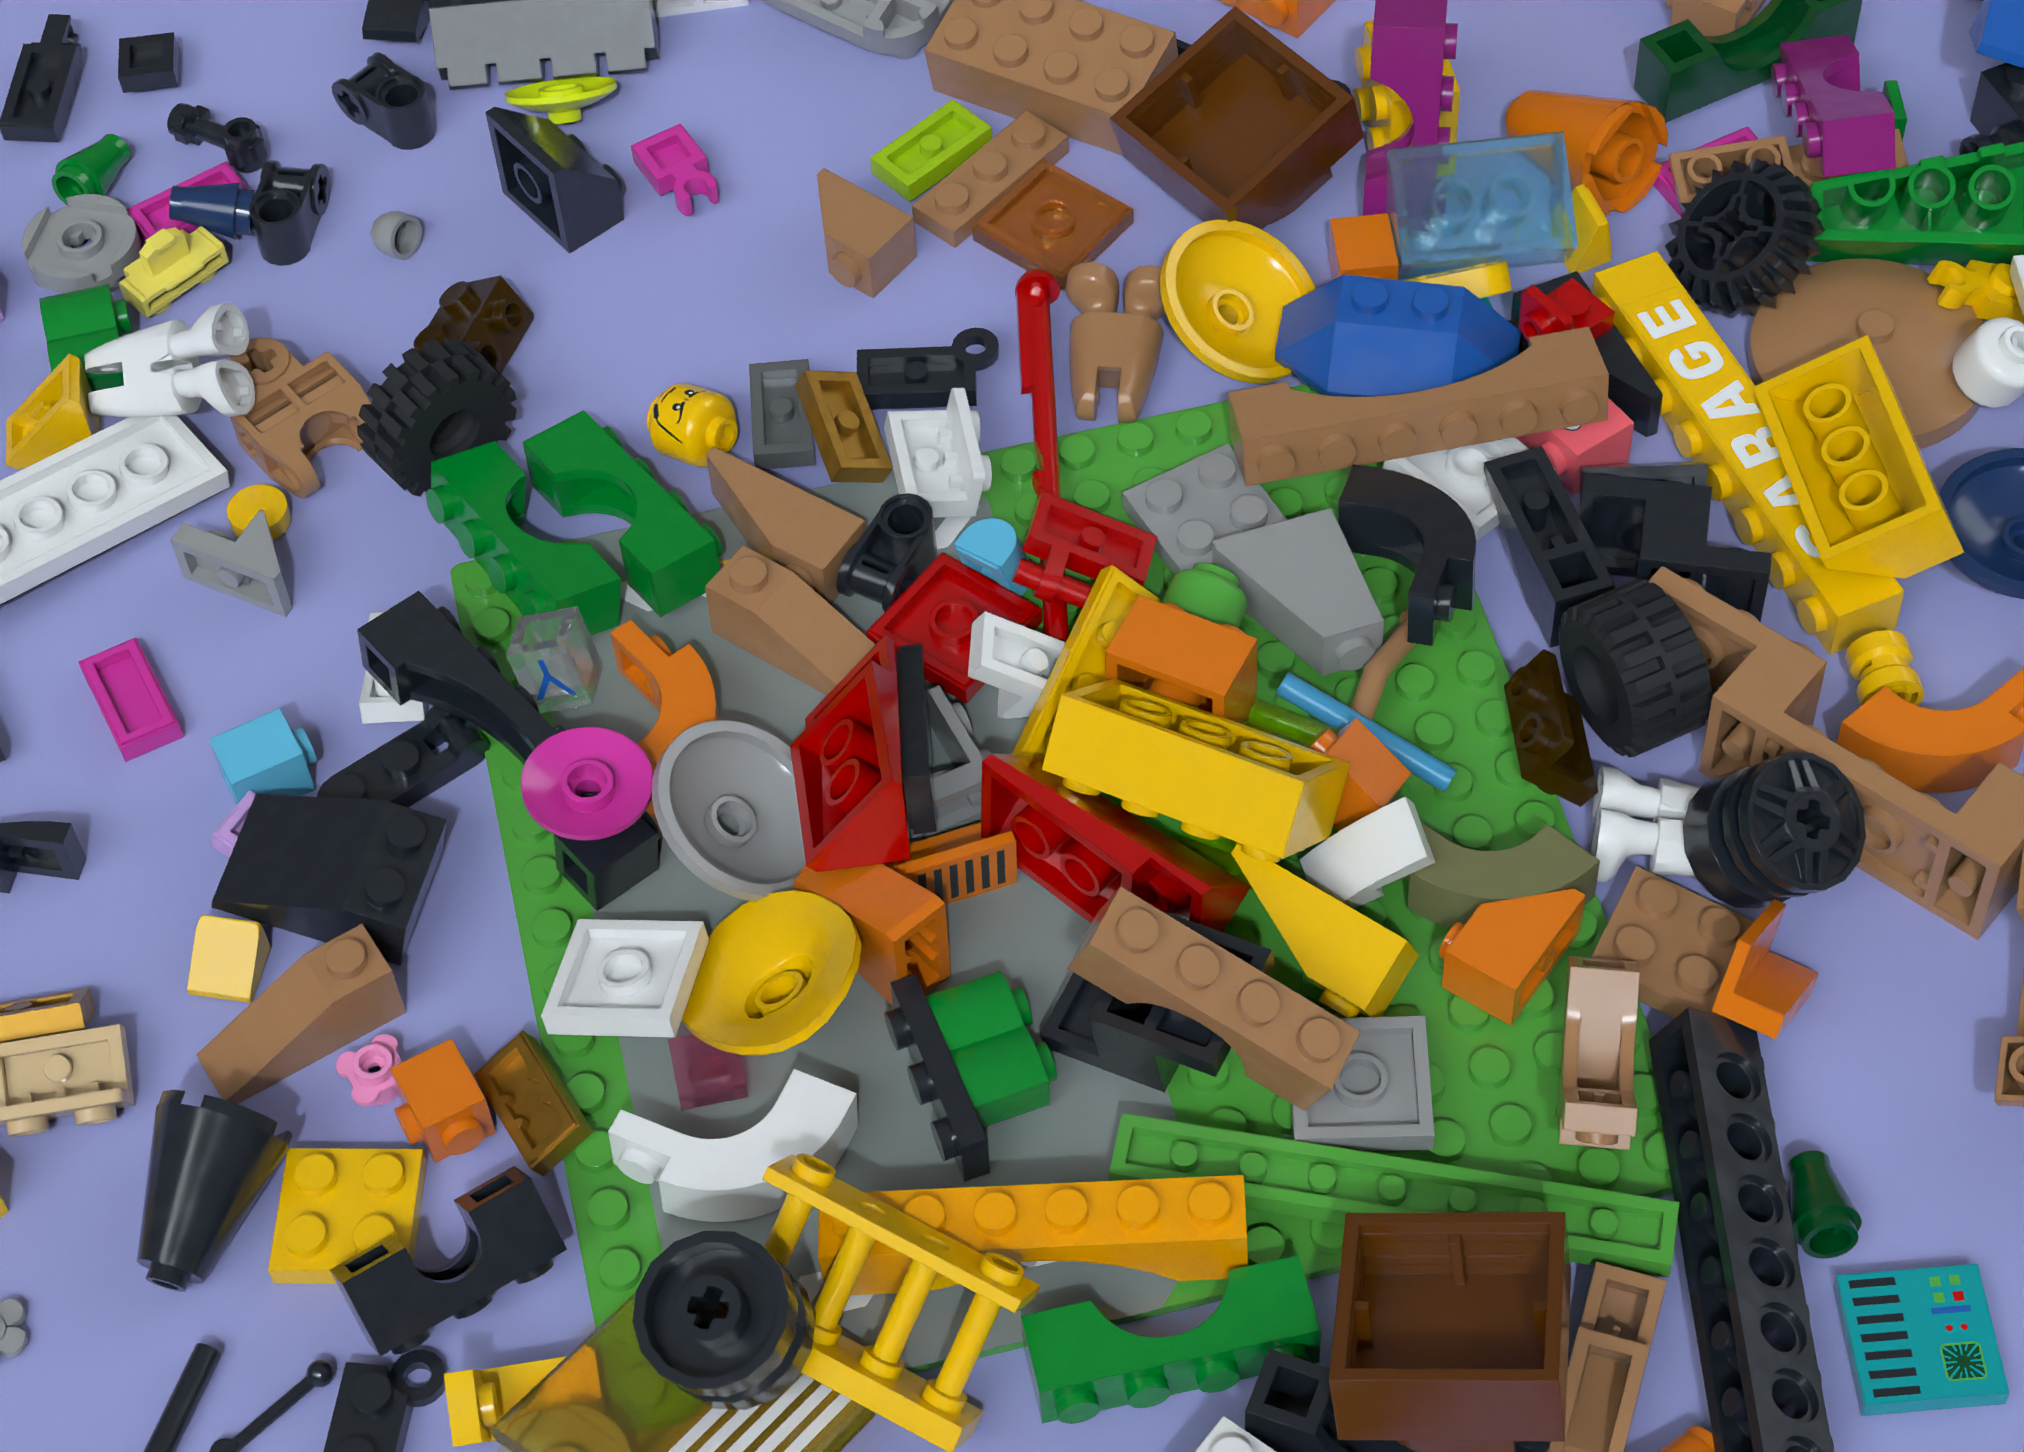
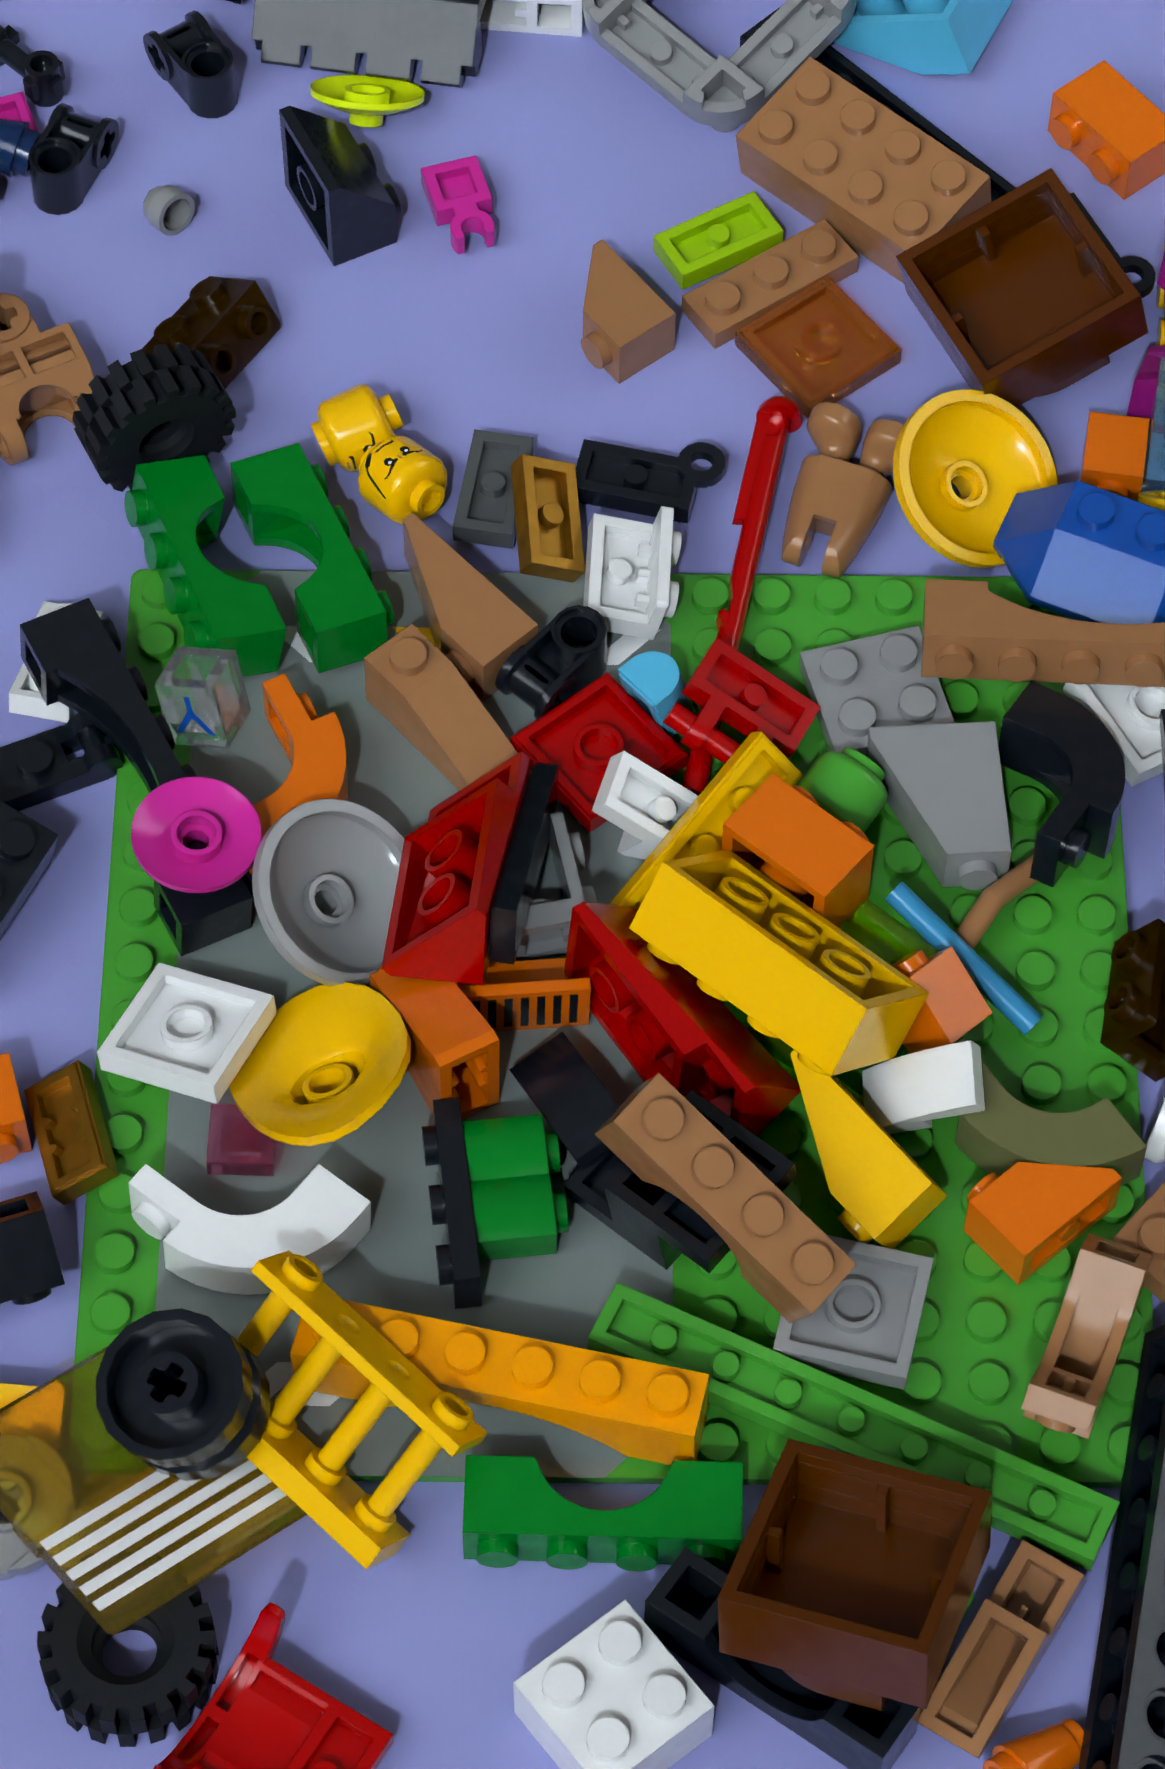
camera: 10 degrees right, 5 degrees up
none -> yellow head [311,384,404,472]
none -> black slope [509,1032,619,1168]

